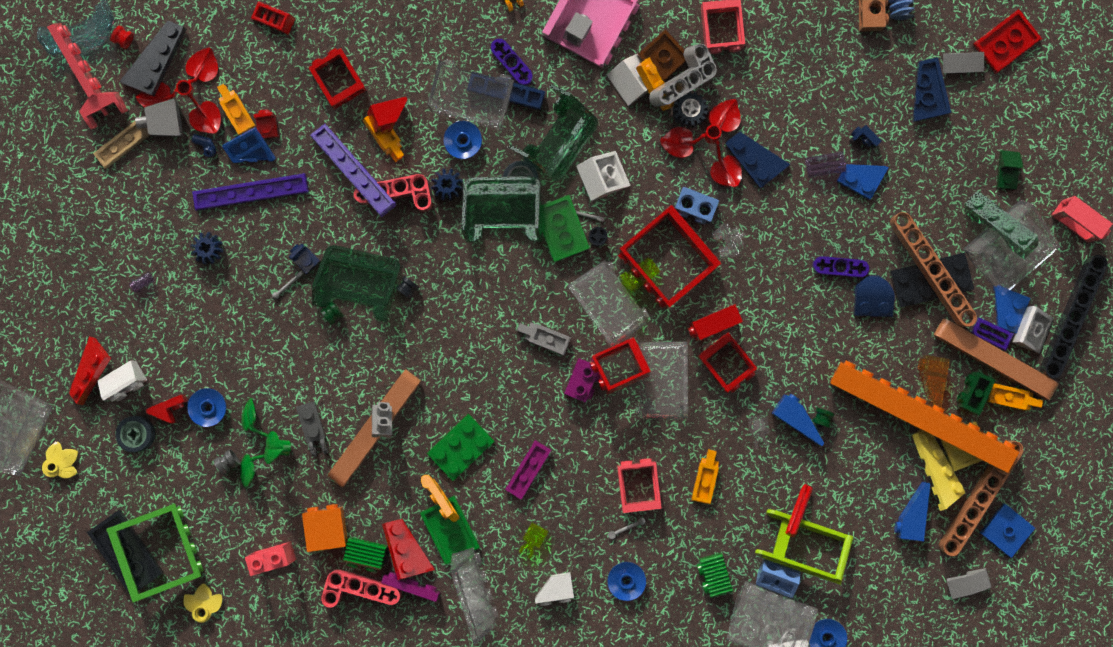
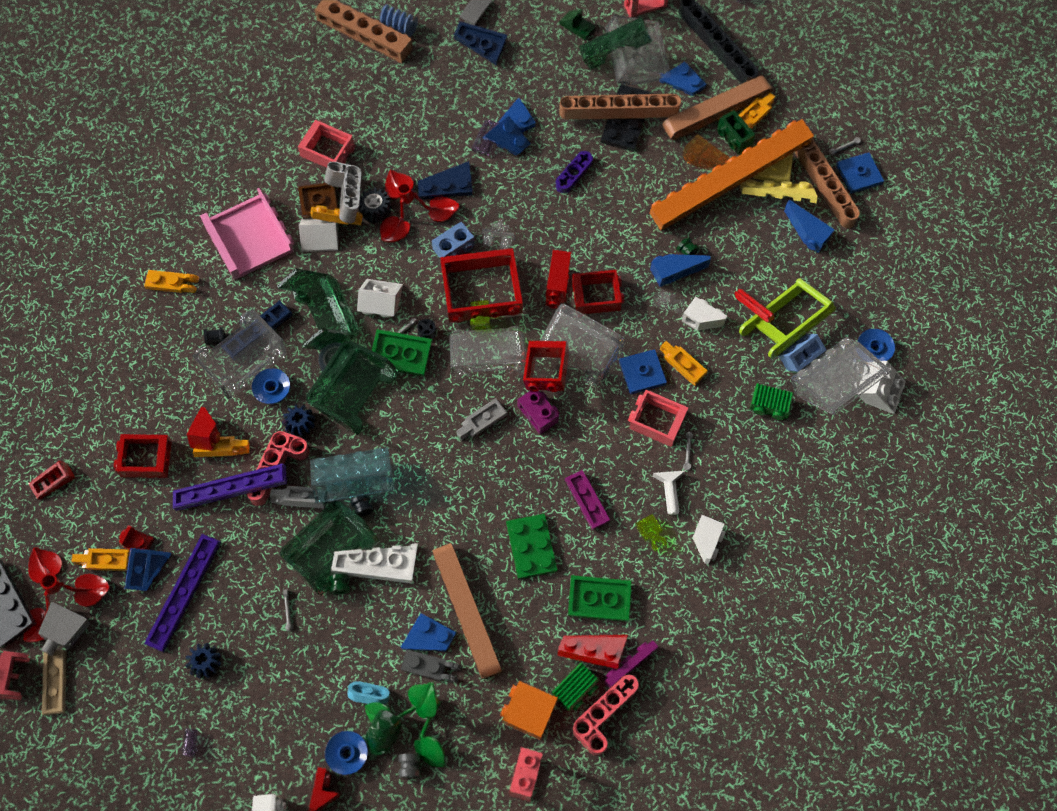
camera: 65 degrees left, 20 degrees down
dark blue arm [192,134,216,158] -> none
dark blue bracket [289,244,320,274] -> none
light grey hips [372,402,392,438] -> none
light orange hinge [420,475,459,522] -> none
clear slope [450,547,499,644] -> none
dark purple beam [491,39,533,86] -> none
light grey brick [563,12,593,47] -> none
blue dish [607,562,646,601] -> none
dark blue bracket [849,125,882,149] -> none
dark blue slope [853,275,895,317] -> none
light grey slope [947,568,991,599] -> none
dark purple tile [971,317,1014,351] -> none
white slope [1011,306,1053,354] -> none
none -> black bush [204,327,226,346]
none -> light grey hinge [270,486,327,509]
none -> clear light blue brick [310,447,395,503]
none -> white wing [331,543,418,584]
none -> medium azure plate [347,681,389,705]
none -> dark green piece [365,710,401,755]
none -> blue wing [401,613,456,652]
none -> blue wing [483,116,531,155]
none -> blue plate [619,349,667,395]
none -> white piece [652,471,685,515]
none -> white slope [682,297,727,331]
none -> light grey hinge [829,137,861,156]

